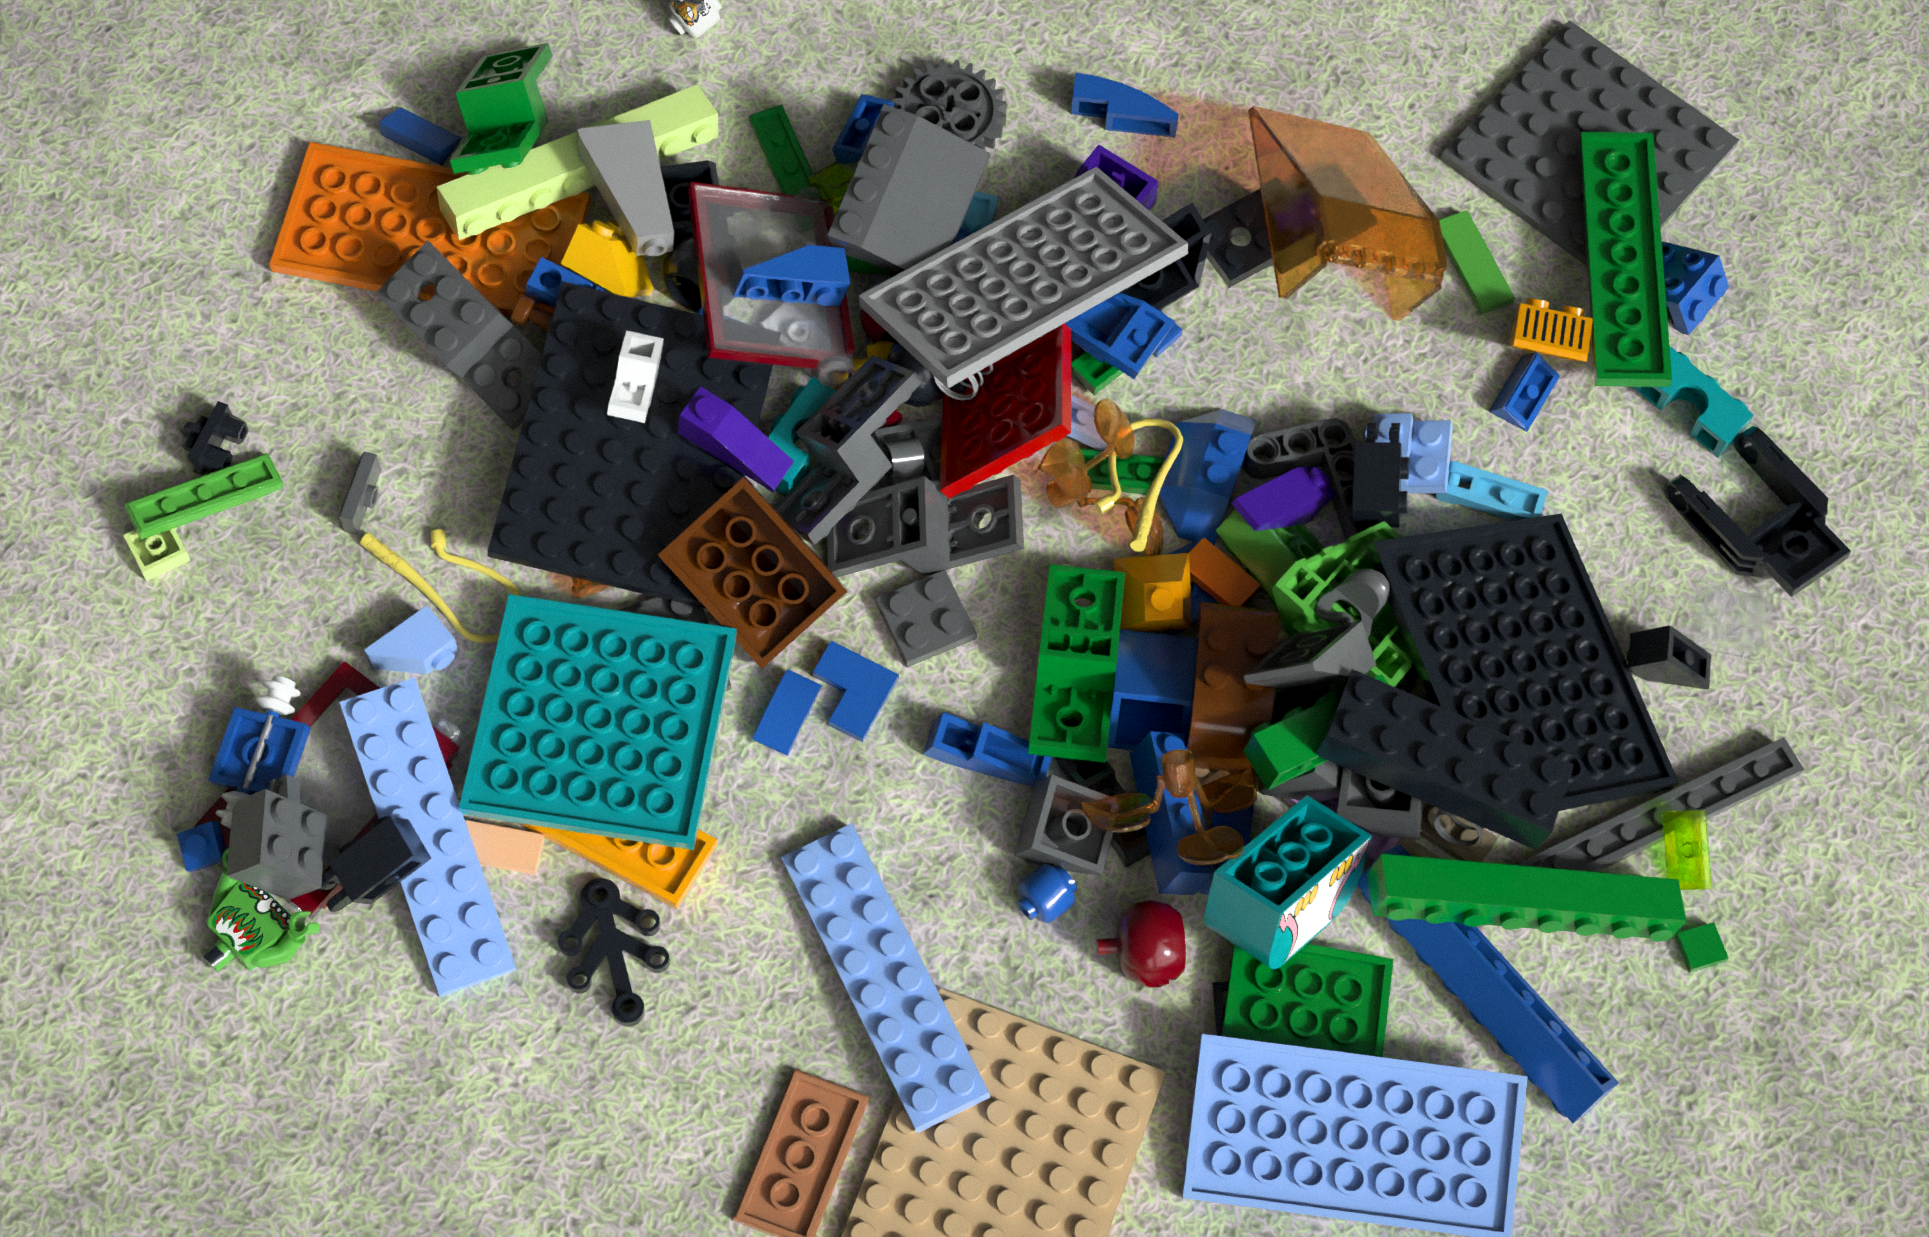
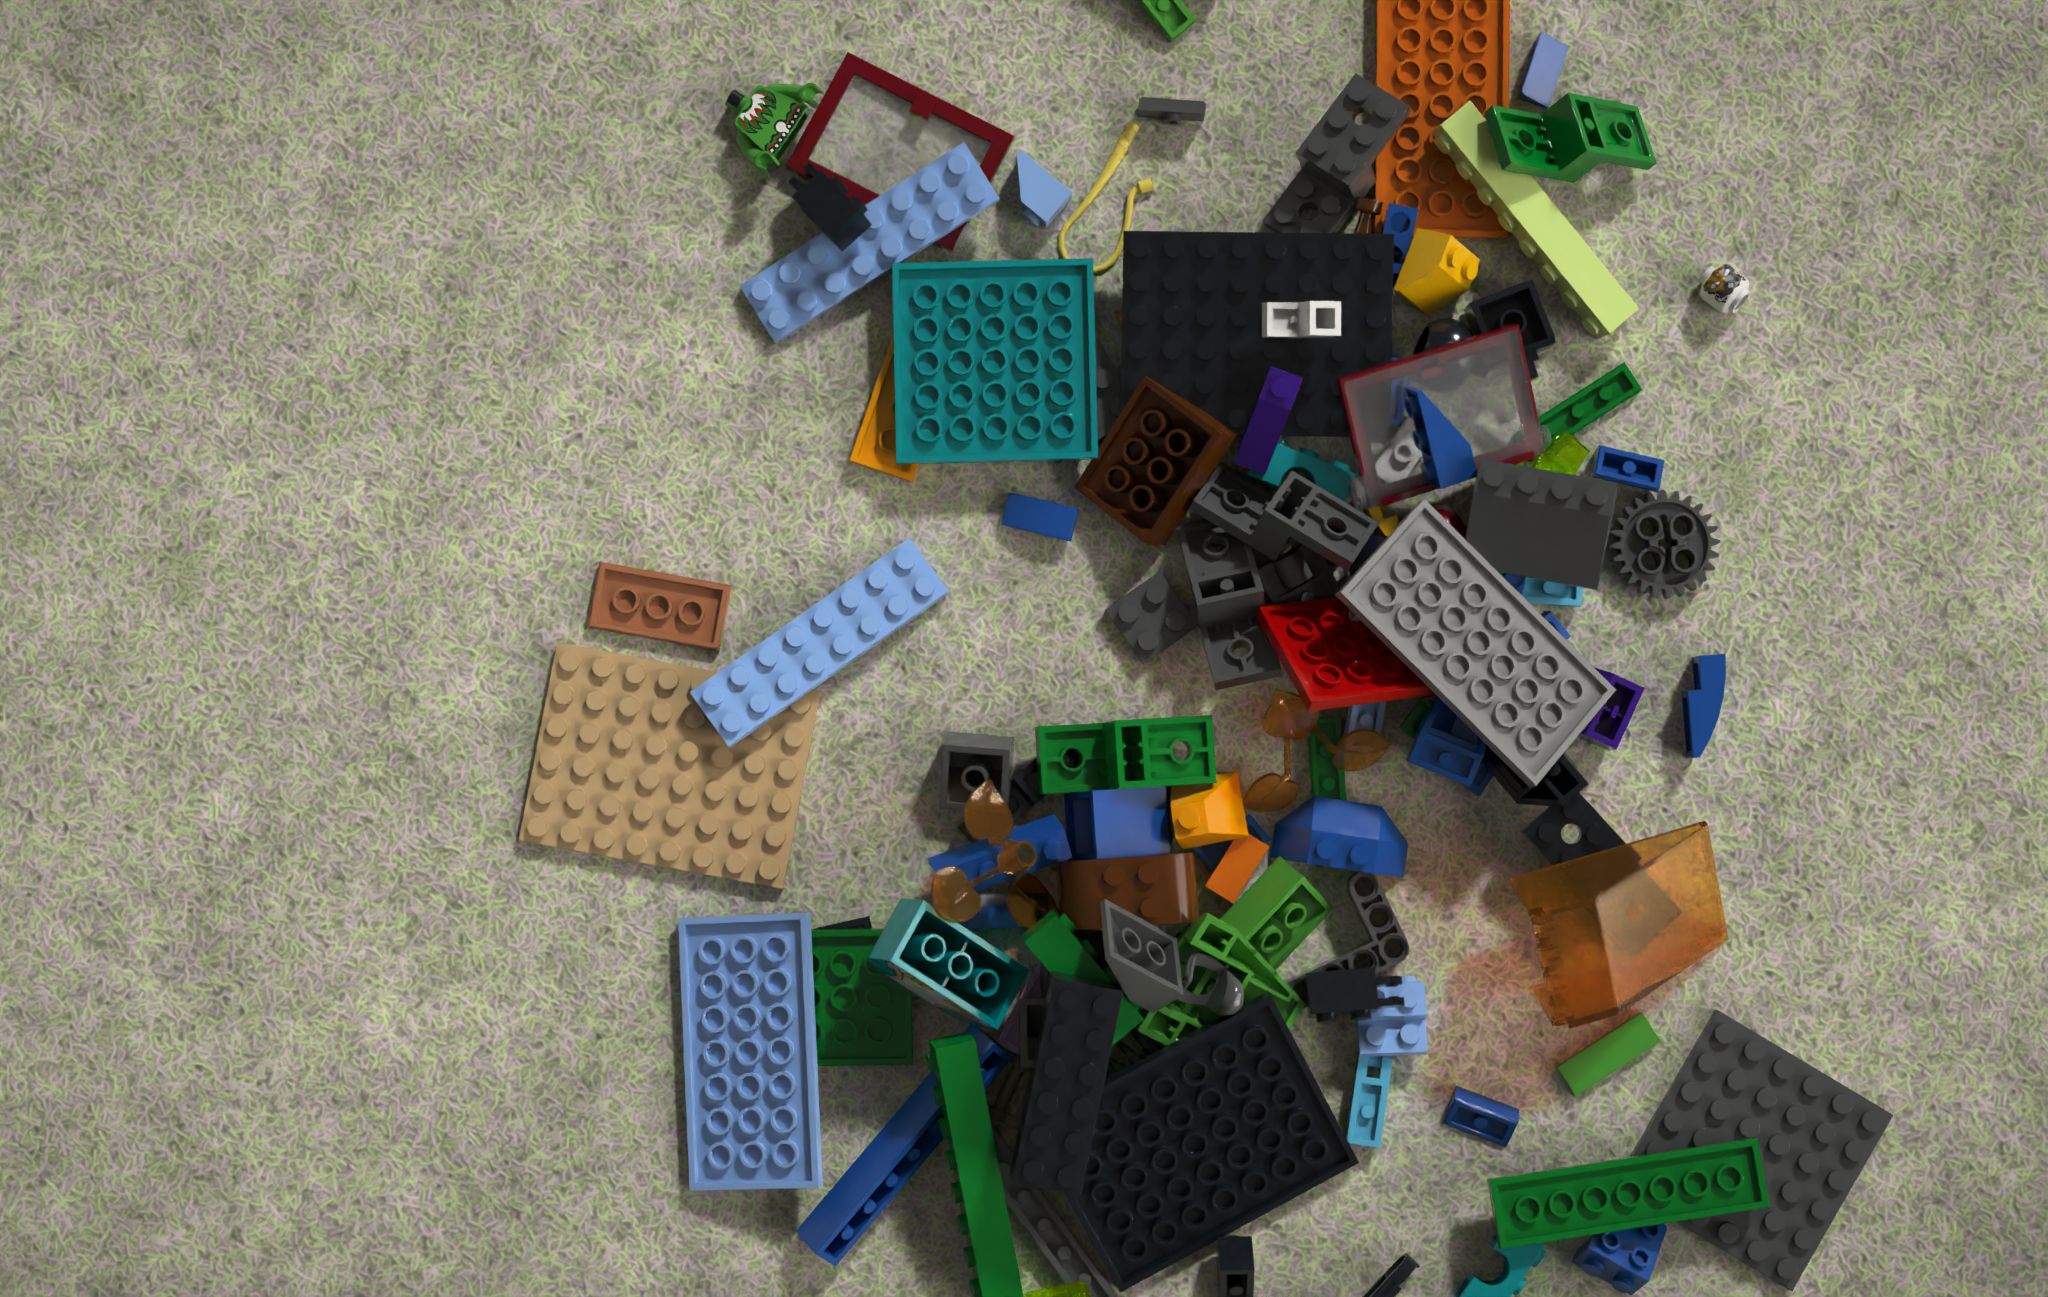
camera: 85 degrees right, 20 degrees up
blue plate [177,821,226,872] -> none
blue plate [208,676,311,828] -> none
dark grey hinge [227,774,326,900] -> none
light nougat tile [465,820,544,875] -> none
black plant [558,878,670,1027] -> none
light grey slope [577,120,674,256] -> none
blue tile [813,640,899,742] -> none
blue slope [923,712,1052,786] -> none
blue head [1017,864,1077,923] -> none
light yellow piece [1094,418,1183,552] -> none
dark red piece [1096,900,1186,988] -> none
dark purple slope [1231,466,1337,531] -> none
light orange slope [1508,298,1593,362] -> none

